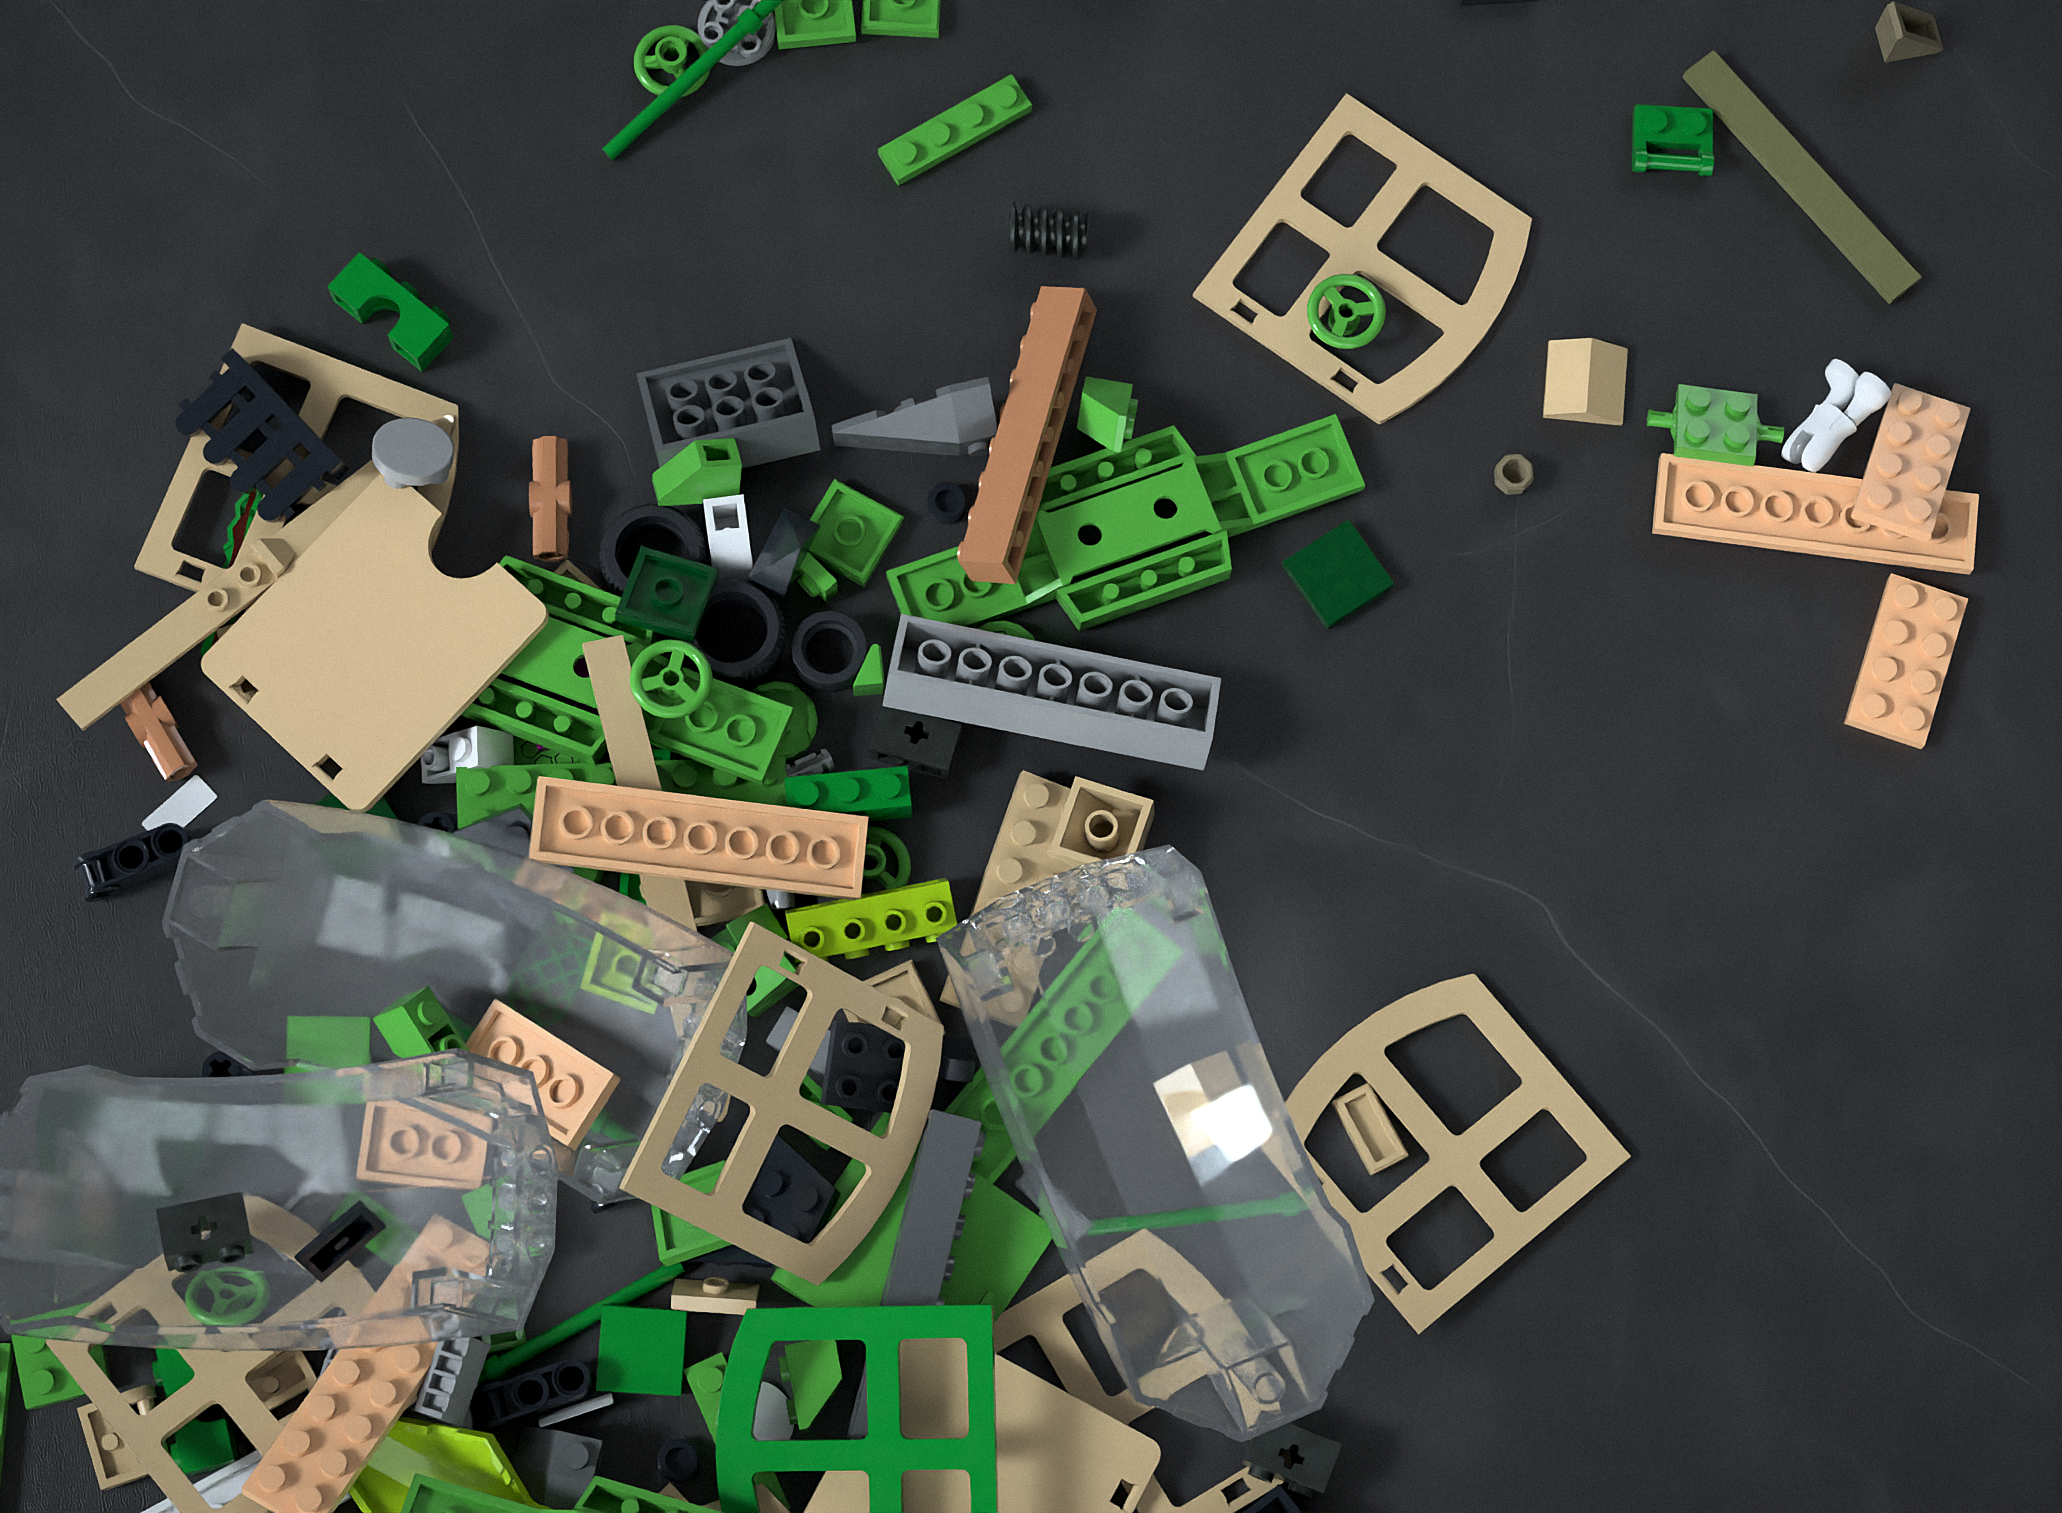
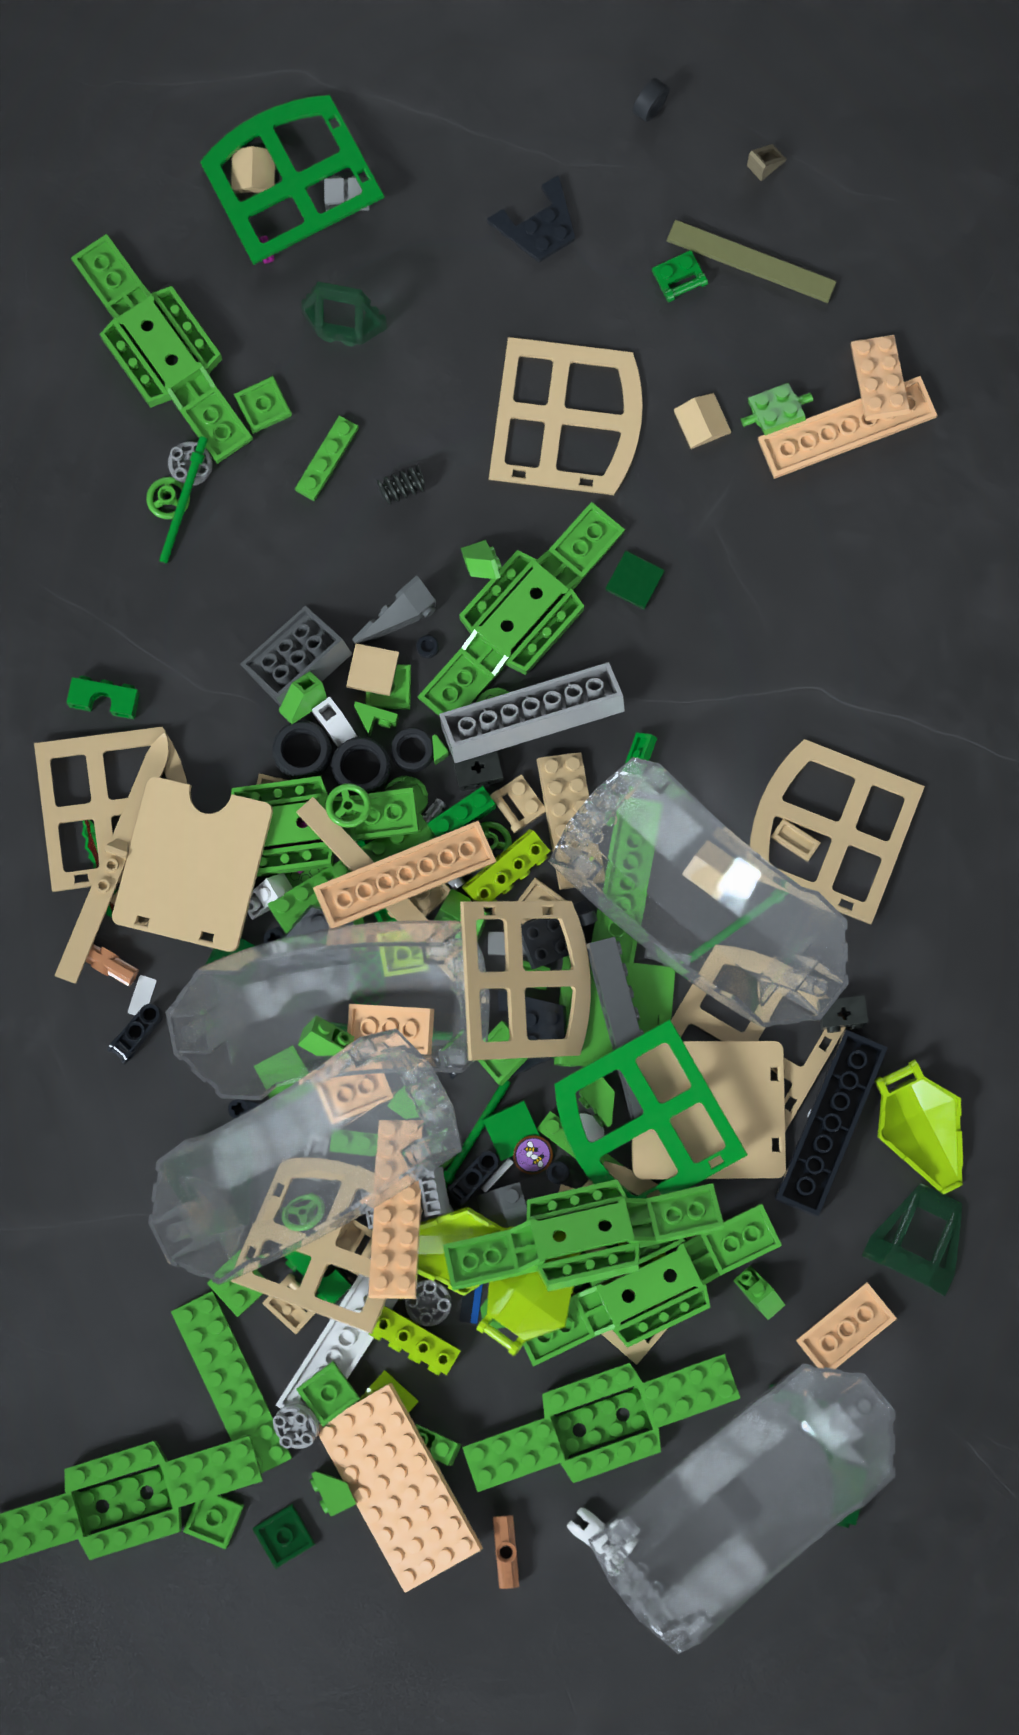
camera: 20 degrees left, 5 degrees up
pearl dark grey brick [156,1191,254,1273] -> none
black fence [176,348,350,523] -> none
black slope [294,1200,387,1283] -> none
light grey tile [371,418,454,489] -> none
nougat piece [529,436,572,562] -> none
dark green tile [615,546,719,643] -> none
tan plate [671,1277,759,1315] -> none
black slope [748,508,820,597] -> none
nougat brick [957,286,1097,584] -> none
tan slope [1049,776,1155,889] -> none
bright green piece [1307,274,1386,349] -> none
dark tan tile [1494,454,1534,495] -> none
white piece [1781,359,1892,473] -> none
light nougat plate [1844,573,1968,749] -> none
none -> tan tile [346,644,399,696]
none -> tan plate [490,775,546,833]
none -> sticker [513,1136,553,1174]
none -> green plate [621,732,657,779]

